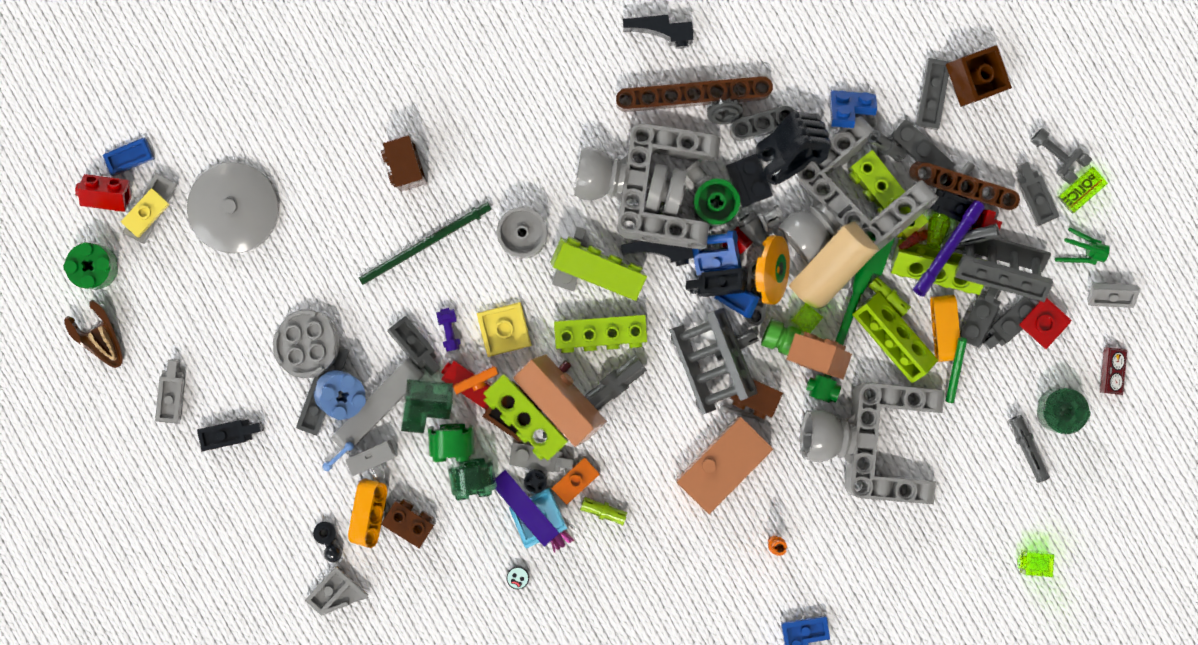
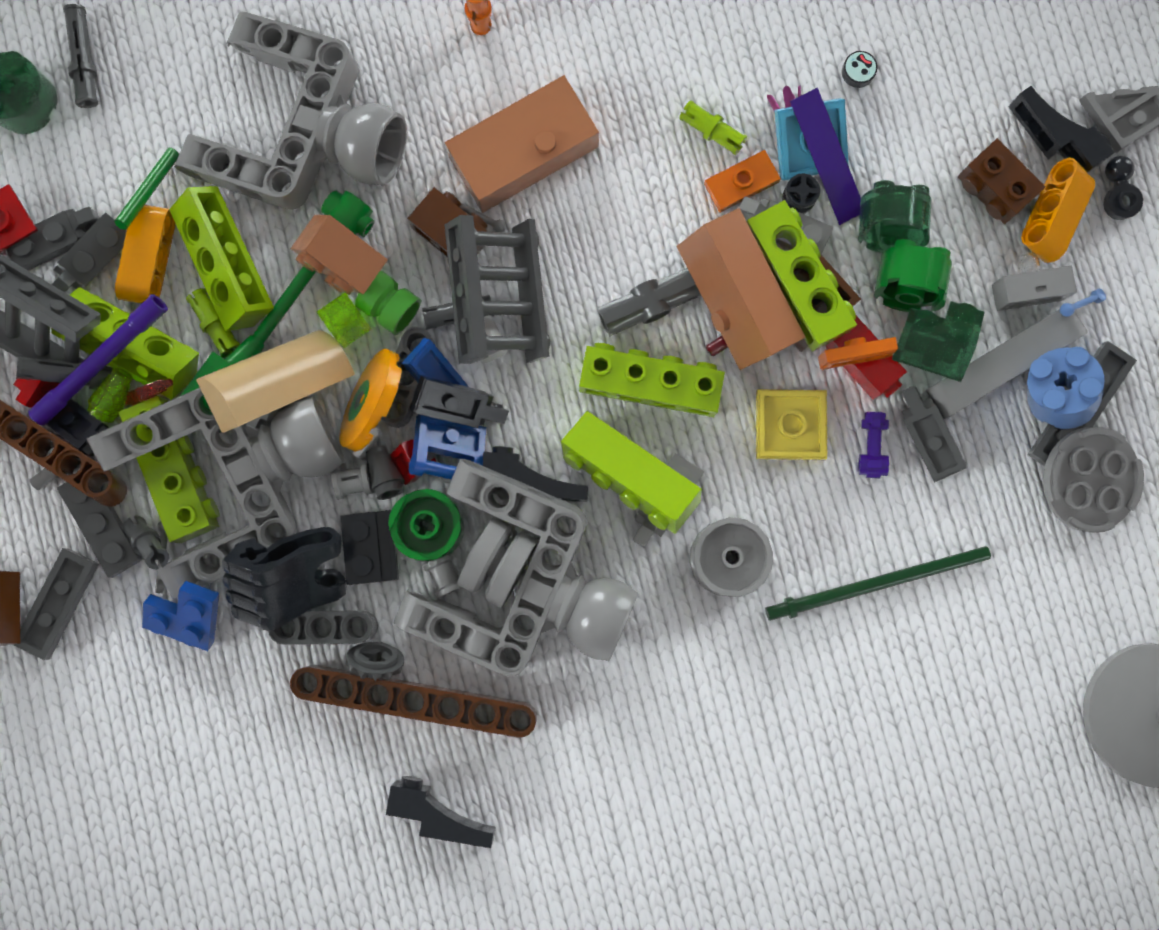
camera: 165 degrees left, 5 degrees down
reddish brown brick [381,135,427,192] -> none
none -> black slope [1008,86,1115,173]

